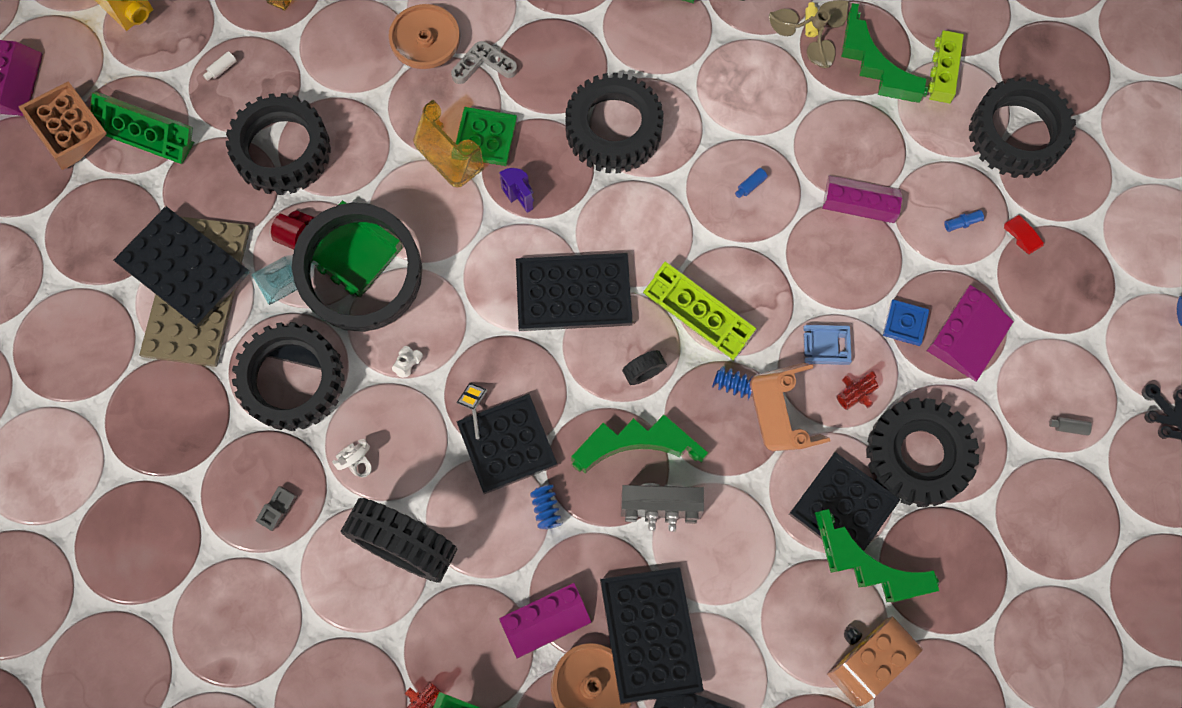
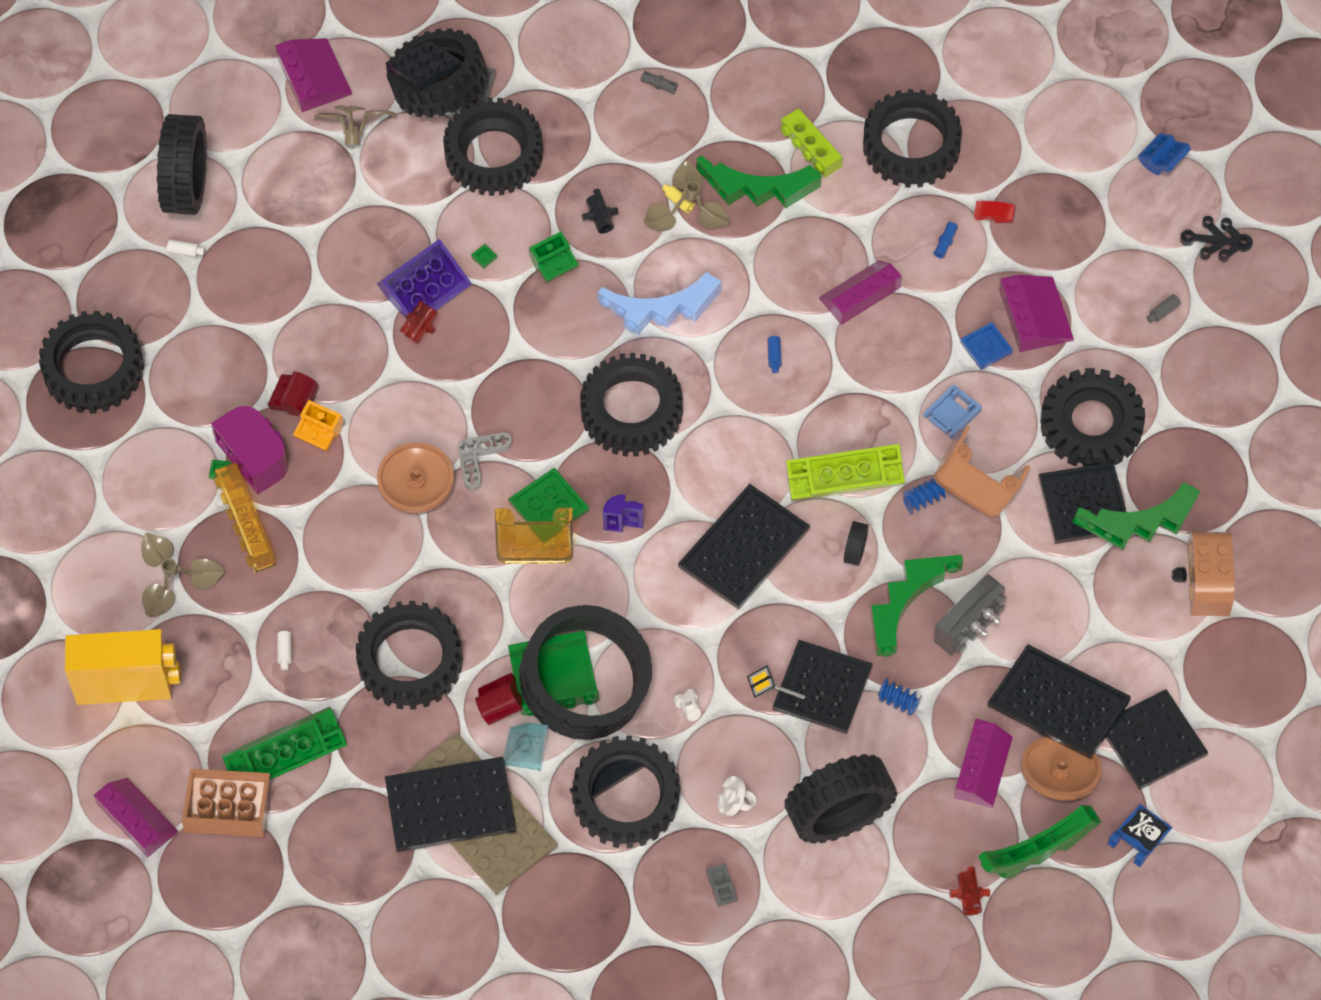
camera: 45 degrees left, 10 degrees down
clear red pin [836,371,879,410] -> none
none -> light blue arch [598,272,721,335]

